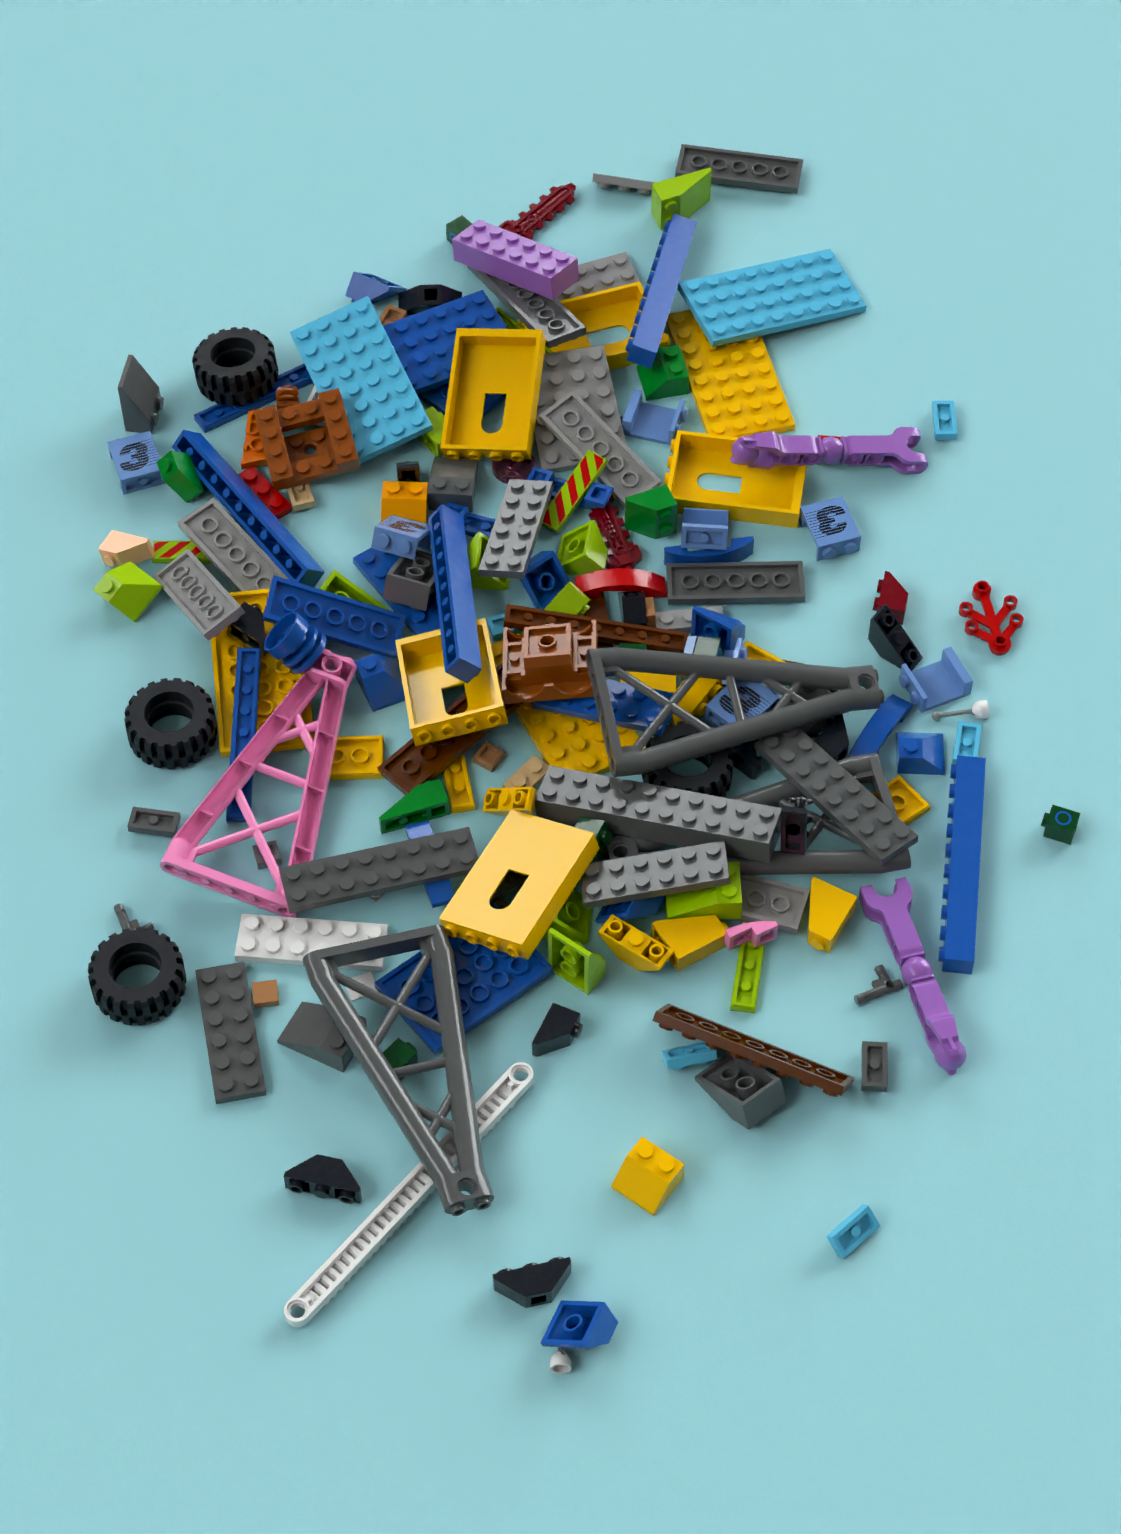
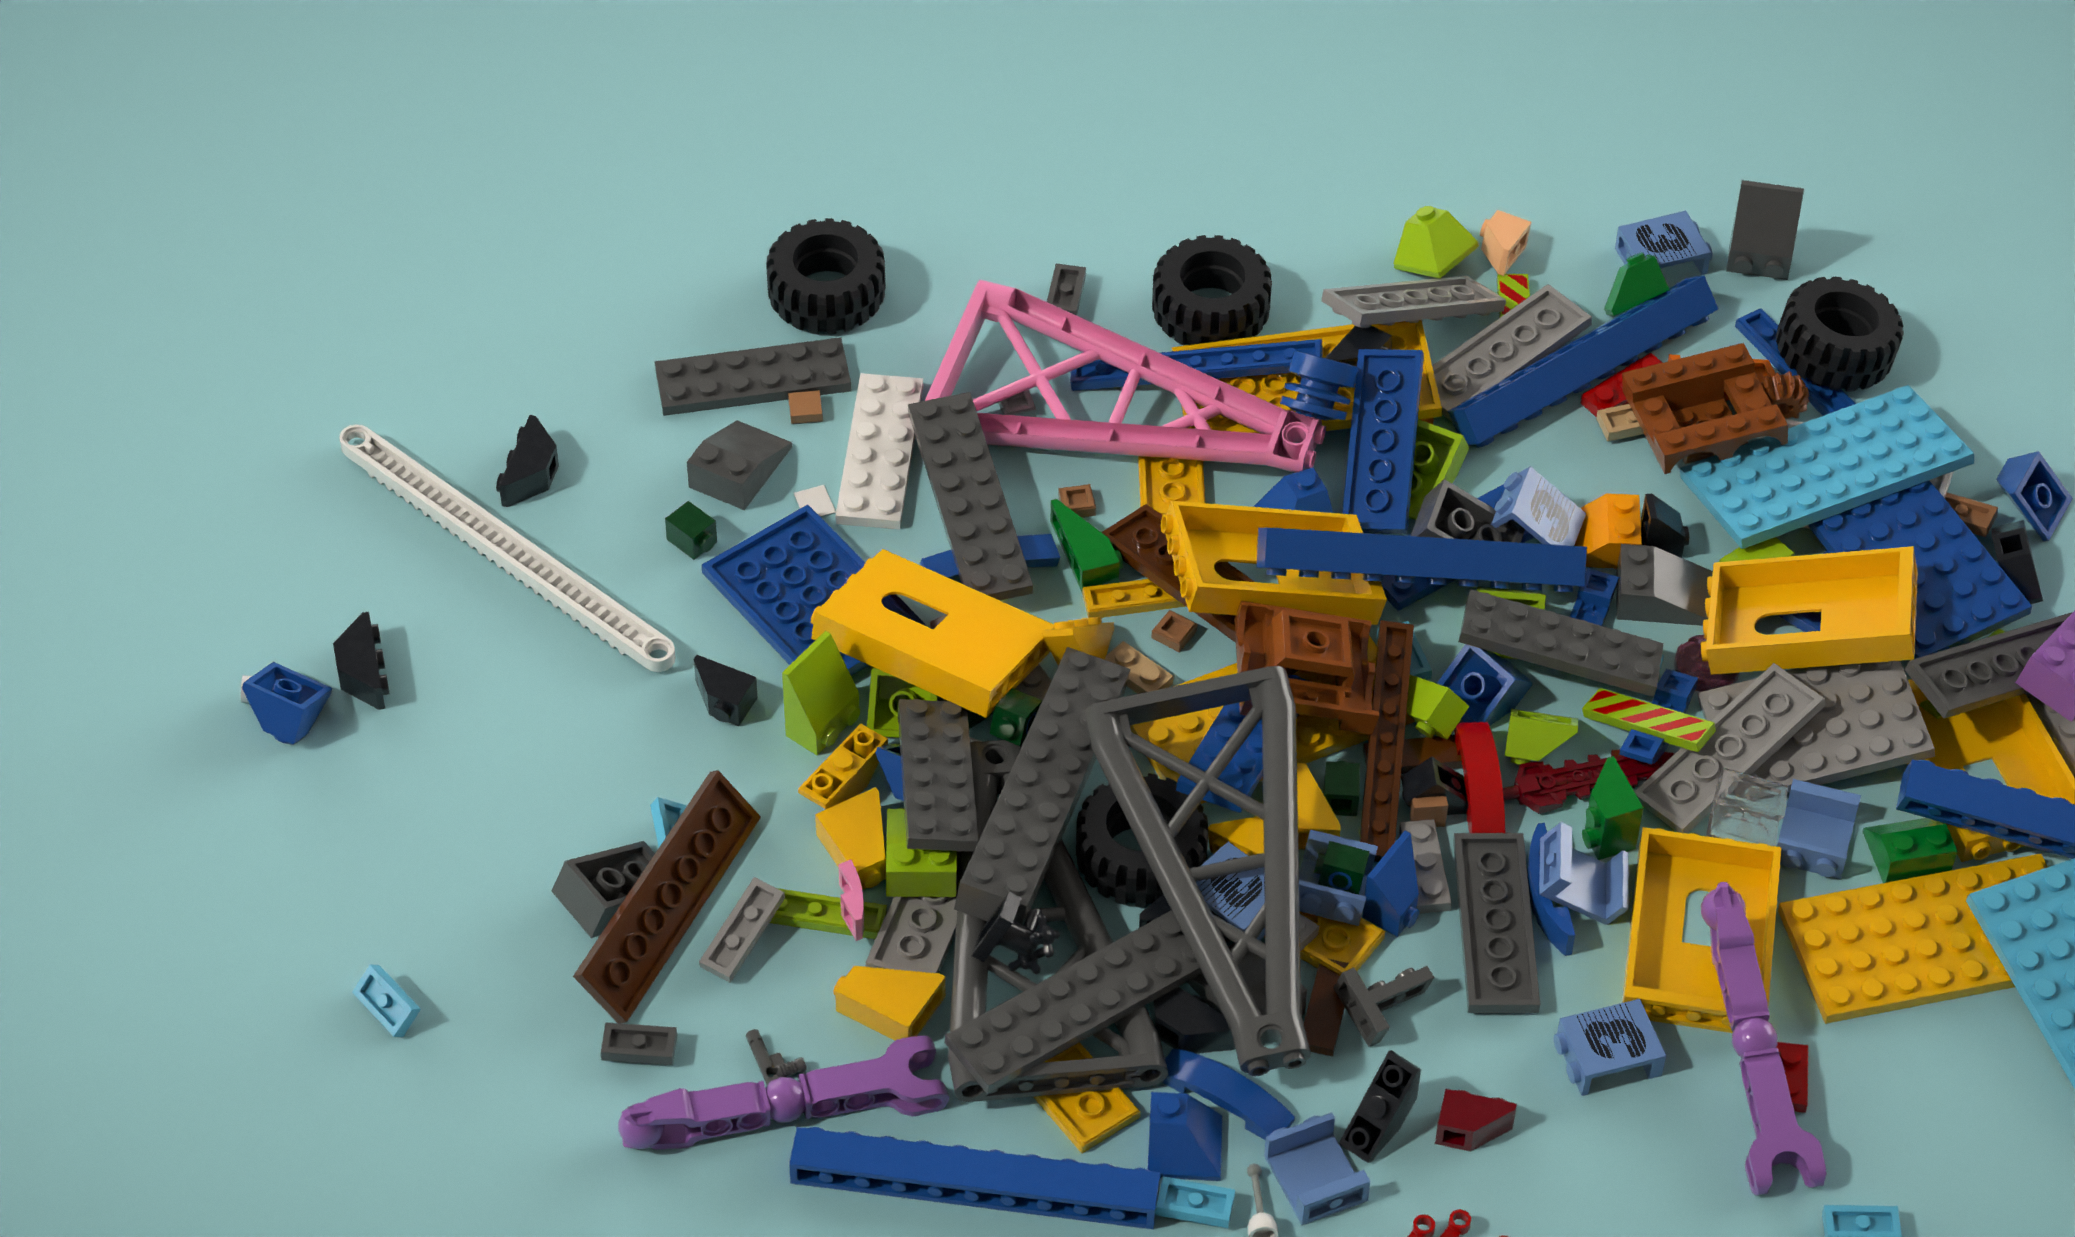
camera: 90 degrees right, 5 degrees down
dark grey hose [114,903,155,931] -> none
dark grey piece [302,925,494,1216] -> none
yellow slope [611,1136,685,1216] -> none
none -> light grey plate [699,877,785,983]
none -> medium nougat tile [1058,484,1096,517]
none -> dark grey bracket [1333,966,1434,1047]
none -> clear slope [1706,767,1788,846]

